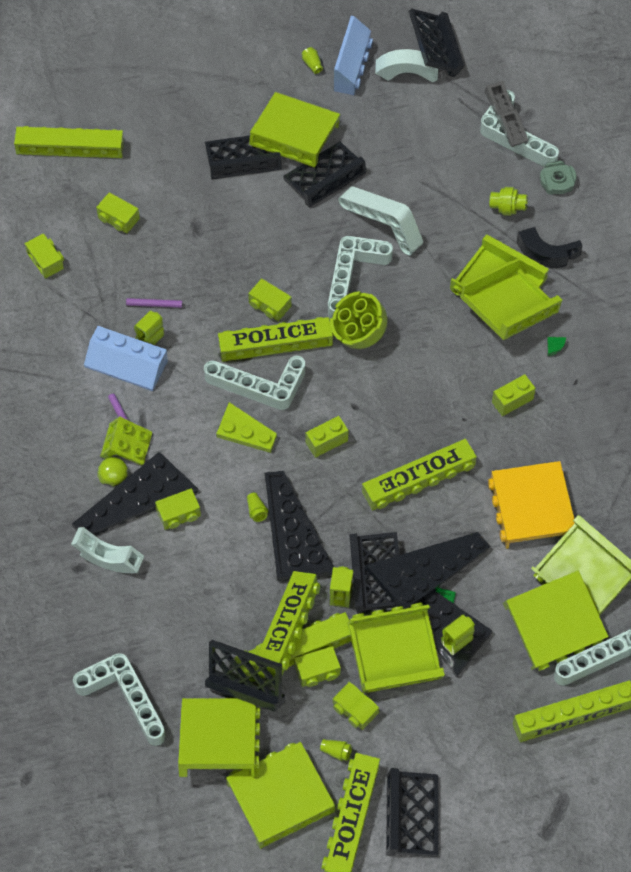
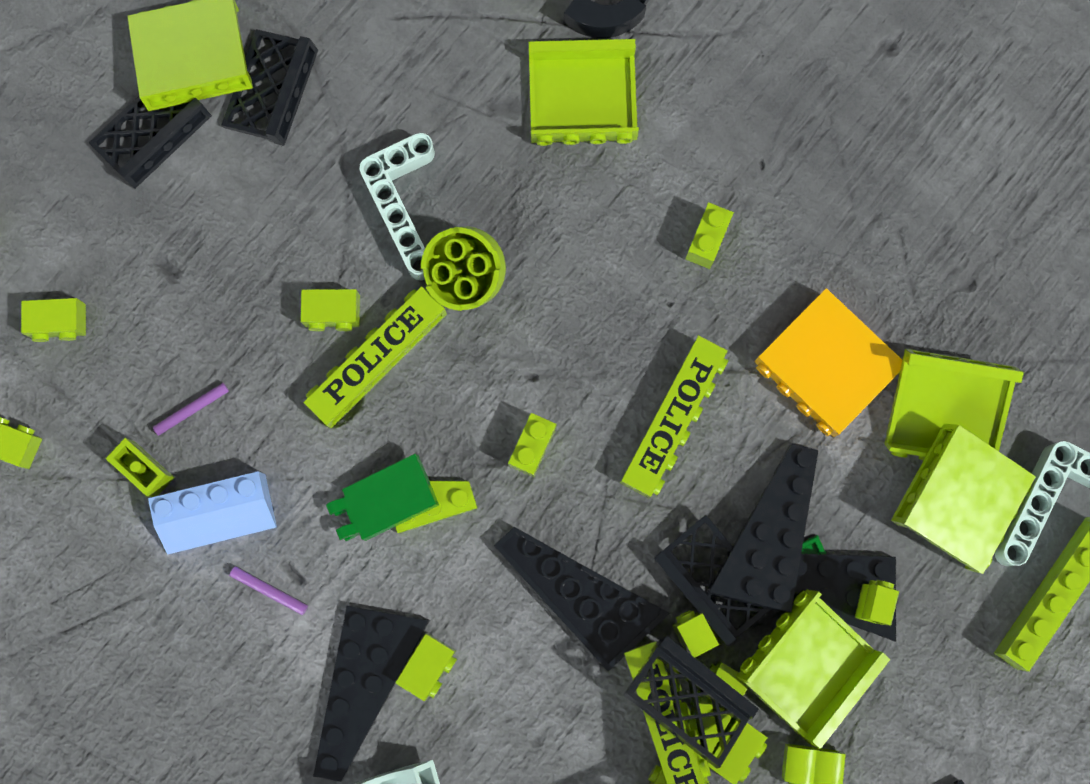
camera: 35 degrees left, 20 degrees up
lime hair [97,457,128,487] -> none
lime bracket [100,416,152,465] -> none
lime brick [134,310,164,345] -> none
light aqua beam [204,356,305,410] -> none
lime cone [247,493,268,522] -> none
light aqua beam [338,186,423,256] -> none
lime panel [460,258,562,340] -> none
green tile [547,337,566,356] -> none
none -> lime brick [106,438,175,497]
none -> green tile [326,454,439,541]
none -> black fence [624,636,759,769]

